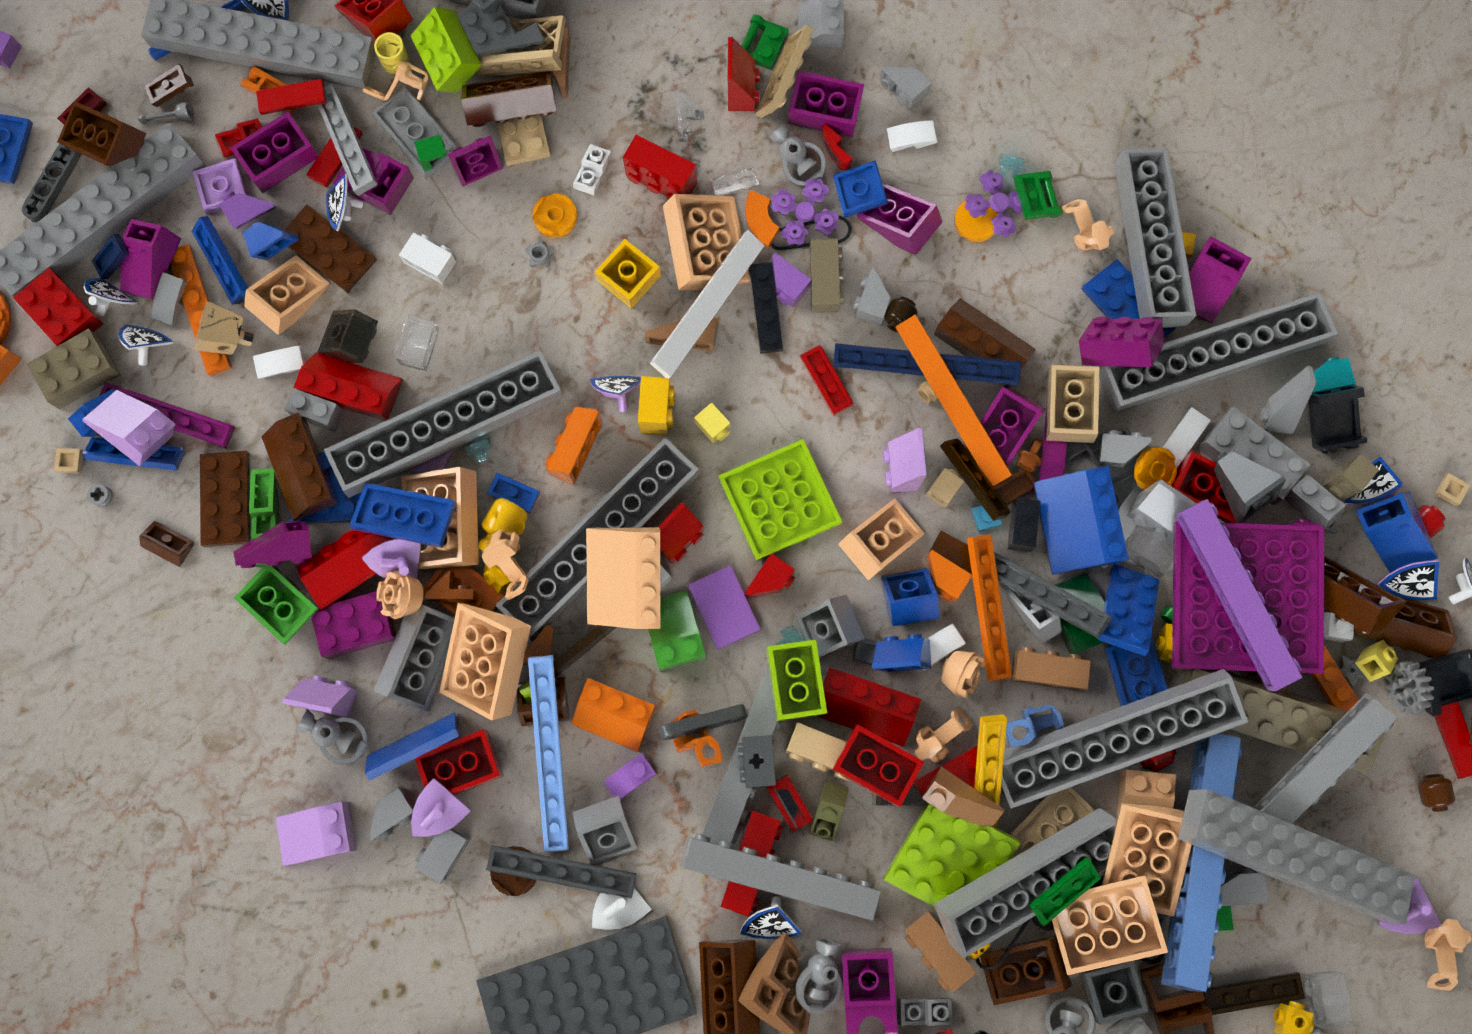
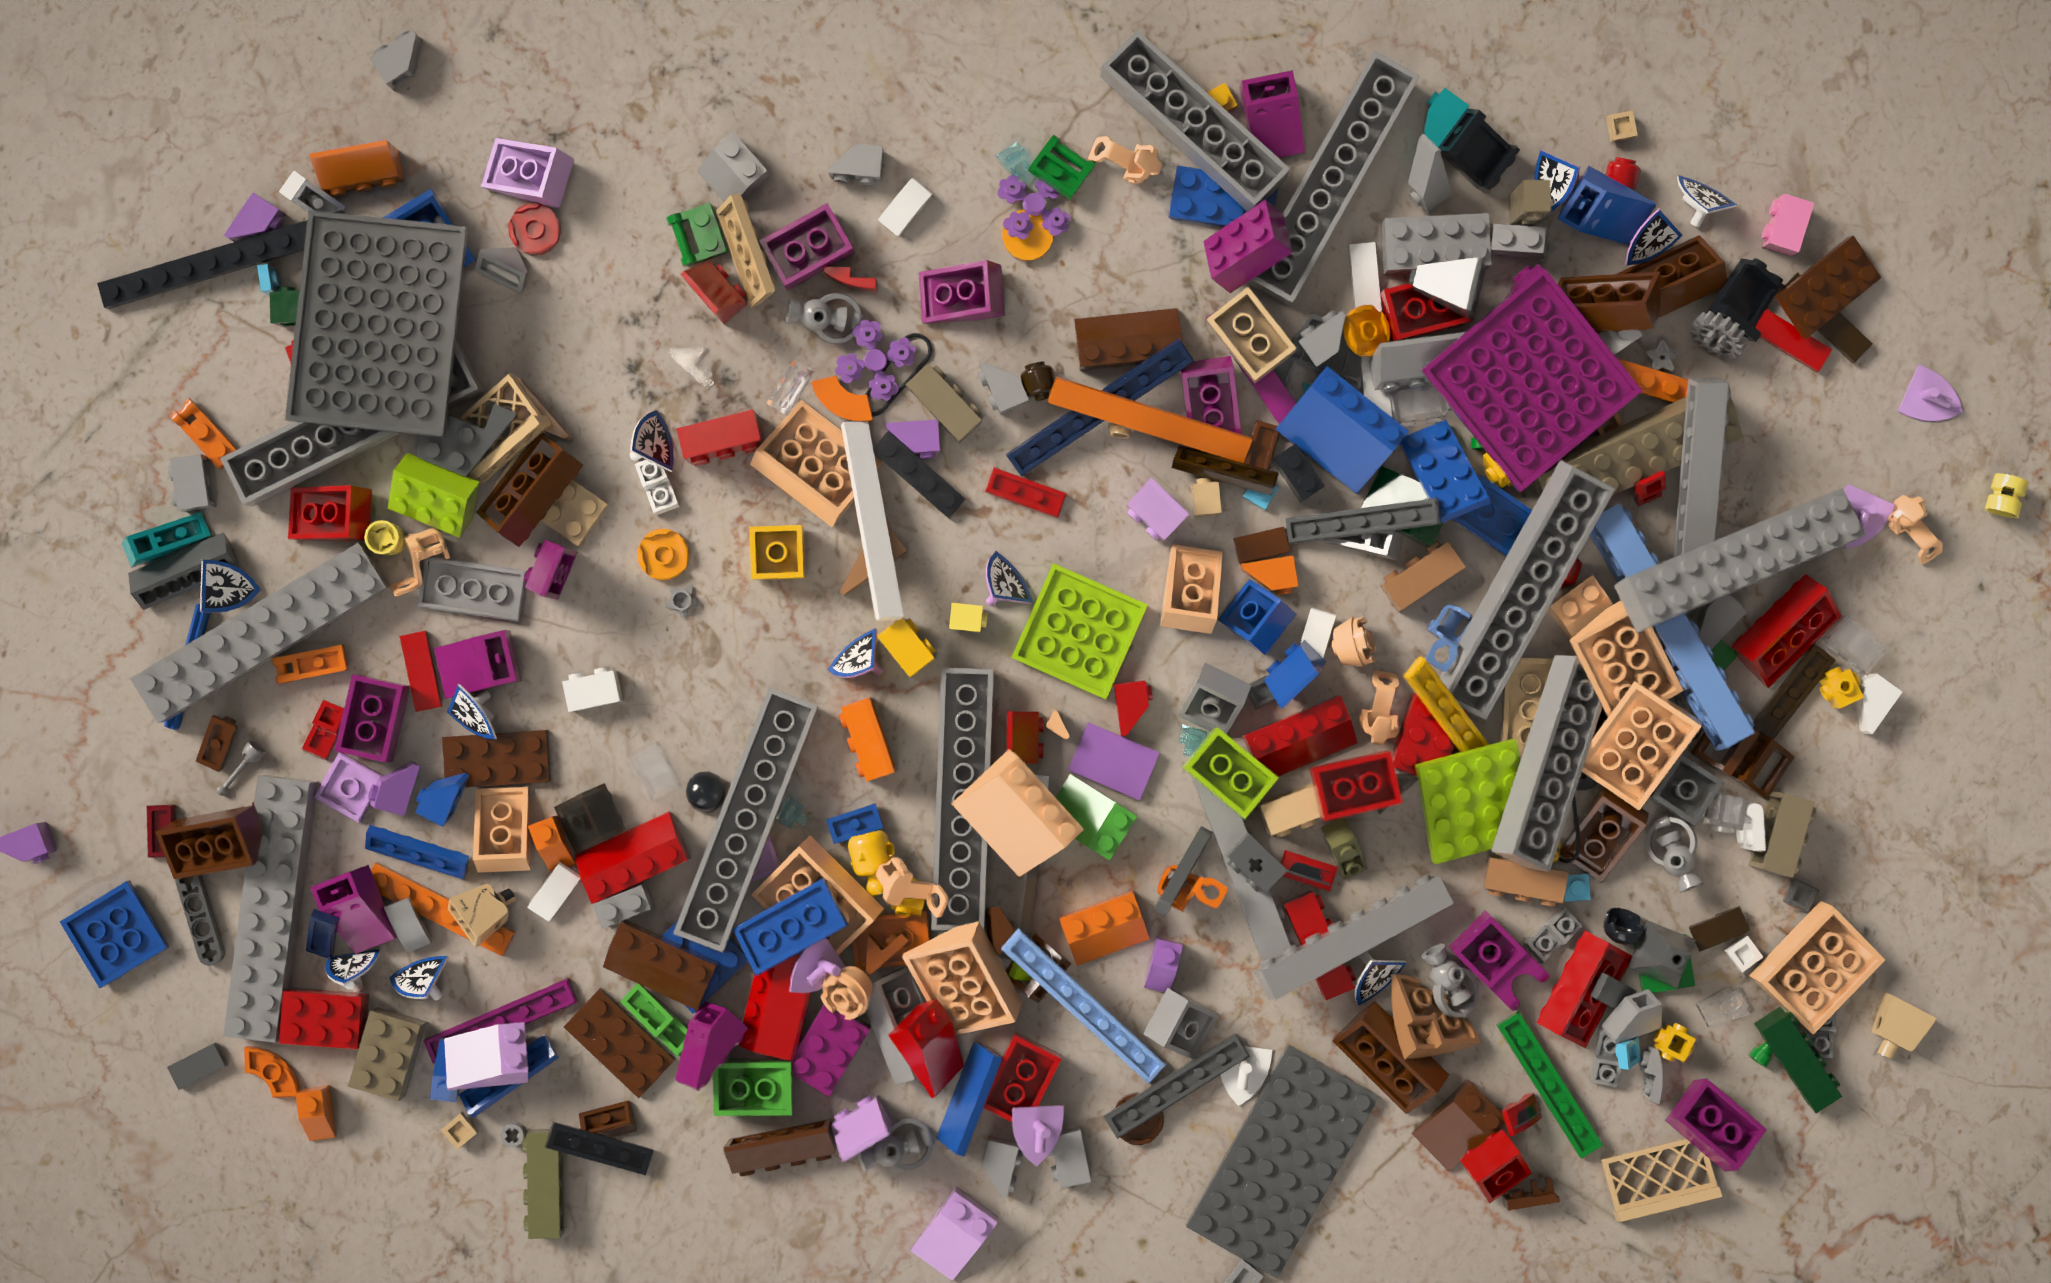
camera: 45 degrees left, 10 degrees up
red tile [256,79,327,115] -> none
light grey plate [318,84,378,196] -> none
green panel [414,134,446,172] -> none
blue tile [833,160,888,218] -> none
medium nougat slope [922,767,1005,827] -> none
orange plate [967,534,1012,681] -> none
dark orange piece [1017,438,1042,472] -> none
green tile [1029,858,1101,926] -> none
medium lavender brick [1175,499,1302,691] -> none
light yellow brick [1355,640,1399,682] -> none
reddish brown head [1418,774,1455,812] -> none
none -> olive brick [522,1129,564,1239]
none -> orange slope [528,815,576,872]
none -> black plate [545,1121,654,1175]
none -> shield [630,410,673,472]
none -> black hair [686,771,725,813]
none -> reddish brown slope [723,1119,837,1177]
none -> red slope [888,998,964,1098]
none -> shield [986,551,1033,607]
none -> light nougat slope [1046,709,1069,740]
none -> medium azure plate [1564,873,1591,902]
none -> red slope [1633,471,1666,507]
none -> red slope [1731,574,1842,688]

